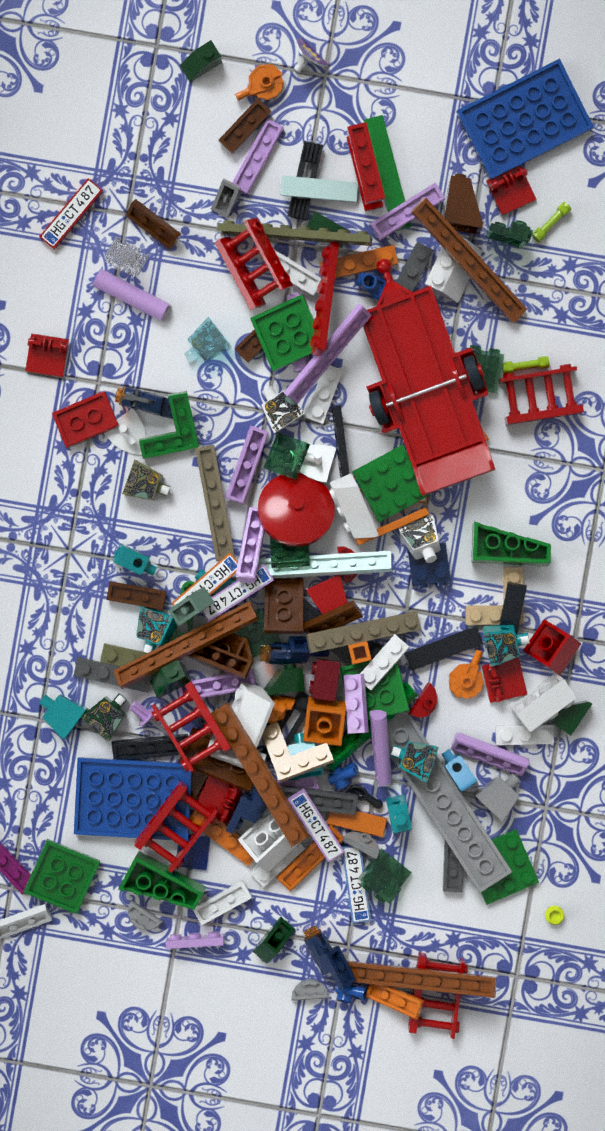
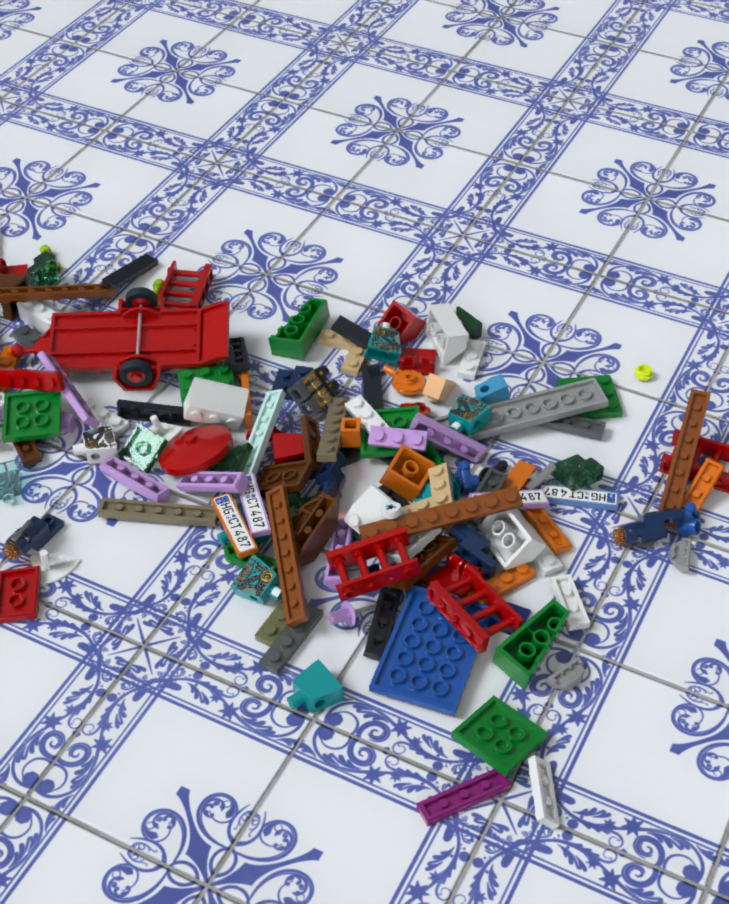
camera: 75 degrees left, 45 degrees down
torso [81,693,127,741] -> none
reddish brown plate [106,581,167,610] -> none
teal torso [112,543,158,576] -> none
torso [122,459,171,500] -> none
green plate [139,391,199,459] -> none
dark green slope [150,660,192,699] -> none
lavender plate [165,931,225,949] -> none
sand green slope [168,587,215,626] -> none
dark green slope [252,917,295,964] -> none
dark green slope [264,664,305,695] -> none
dark red brick [309,658,340,701] -> none
blue plate [355,272,386,301] -> none
teal torso [385,794,412,834] -> none
torso [399,515,441,563] -> none
lavender brick [451,732,529,776] -> none
light grey torso [474,773,521,821] -> none
none -> black tile [102,254,158,291]
none -> black tile [229,337,250,372]
none -> hips [287,365,340,417]
none -> white tile [380,502,402,519]
none -> light nougat slope [422,373,457,403]

